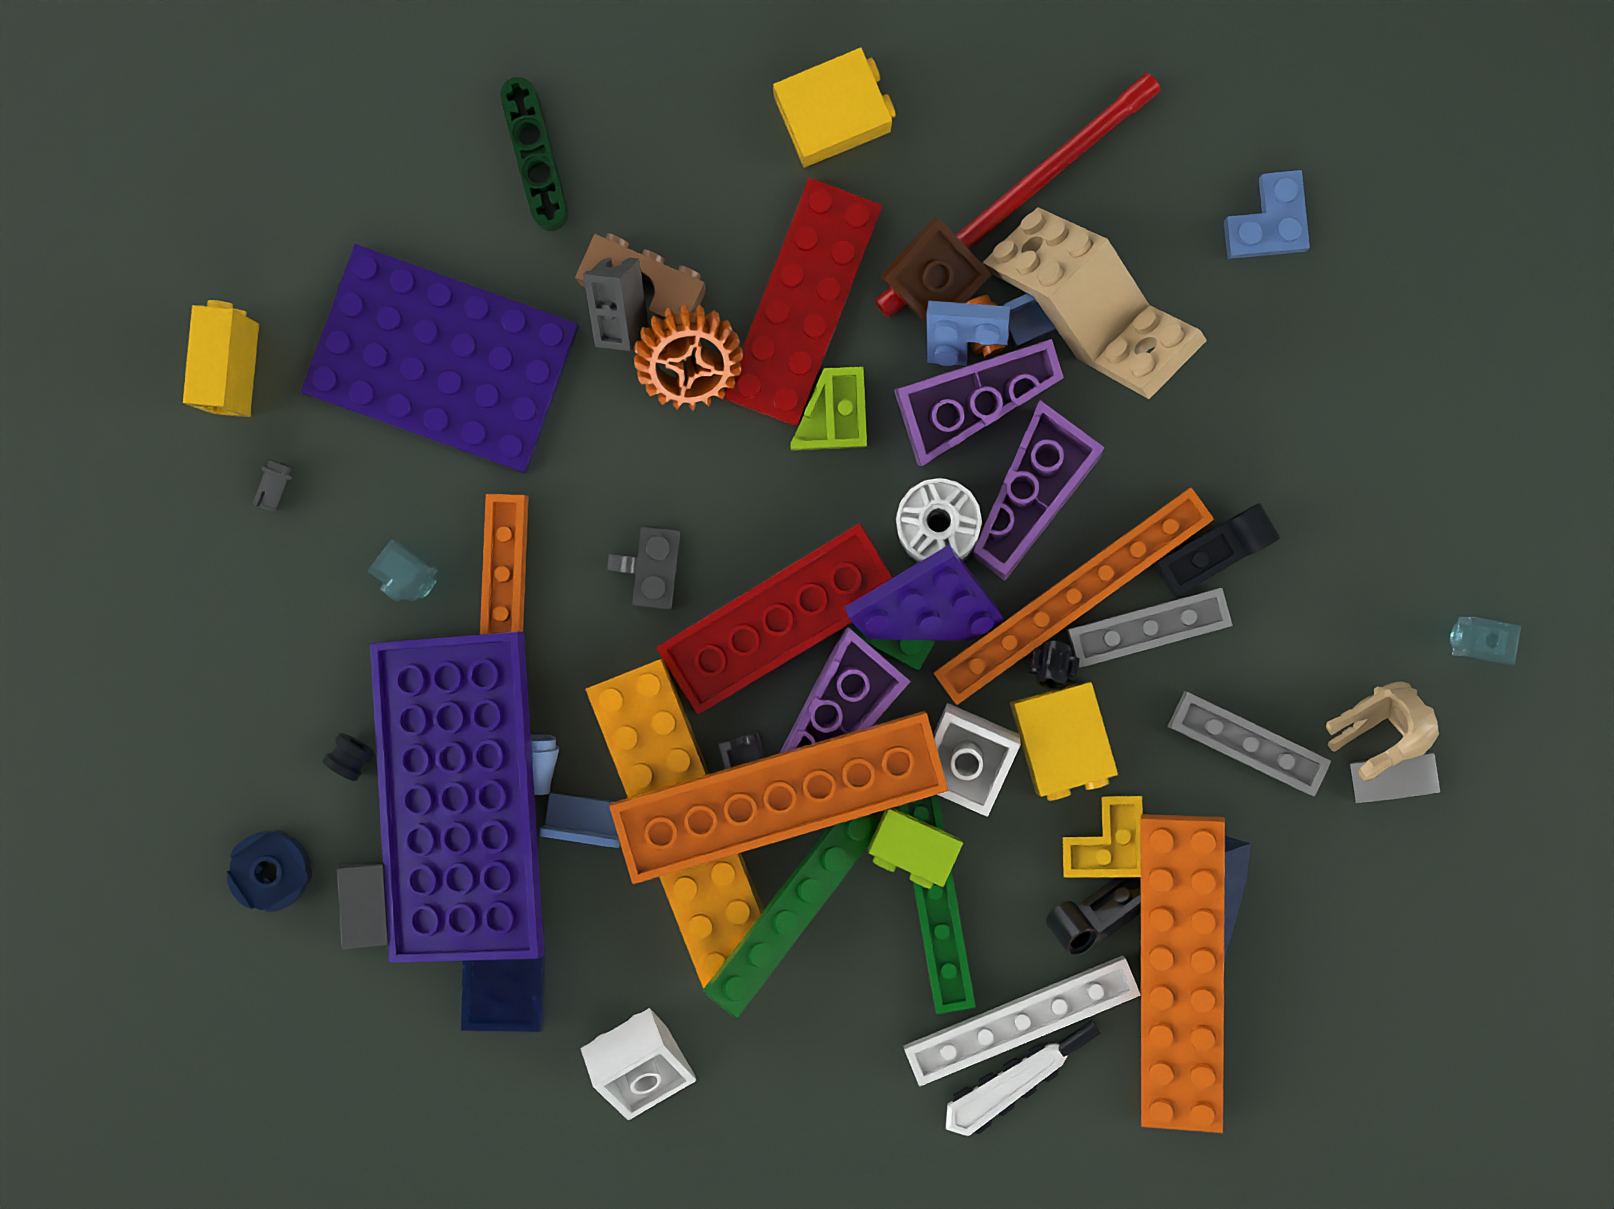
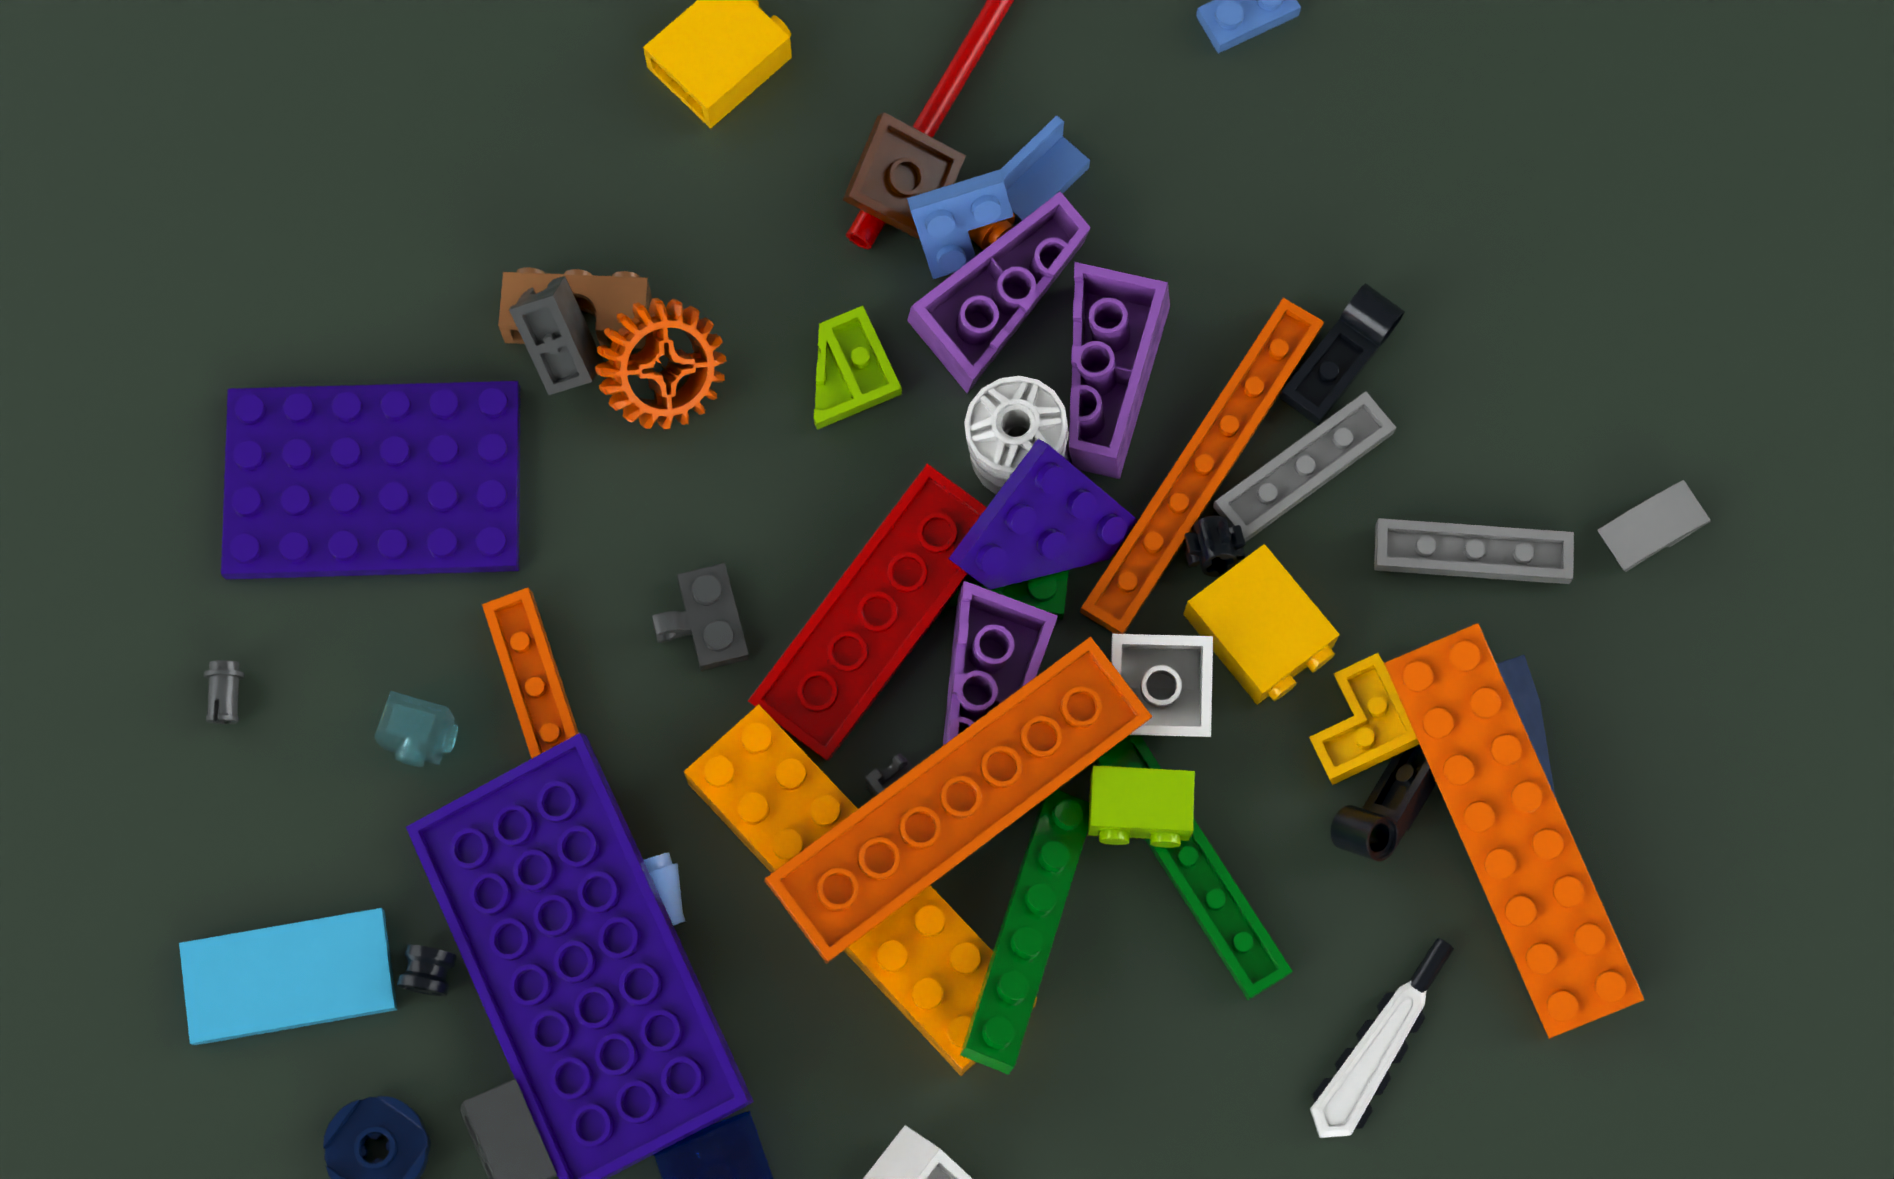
camera: 25 degrees left, 15 degrees down
yellow brick [183,300,259,417] -> none
dark green beam [500,77,568,231] -> none
medium blue panel [539,792,621,848] -> none
red plate [724,177,882,428] -> none
white plate [903,955,1141,1087] -> none
tan bracket [983,207,1207,399] -> none
tan piece [1326,681,1439,782] -> none
clear light blue brick [1450,617,1522,665] -> none
none -> medium azure tile [179,908,397,1046]

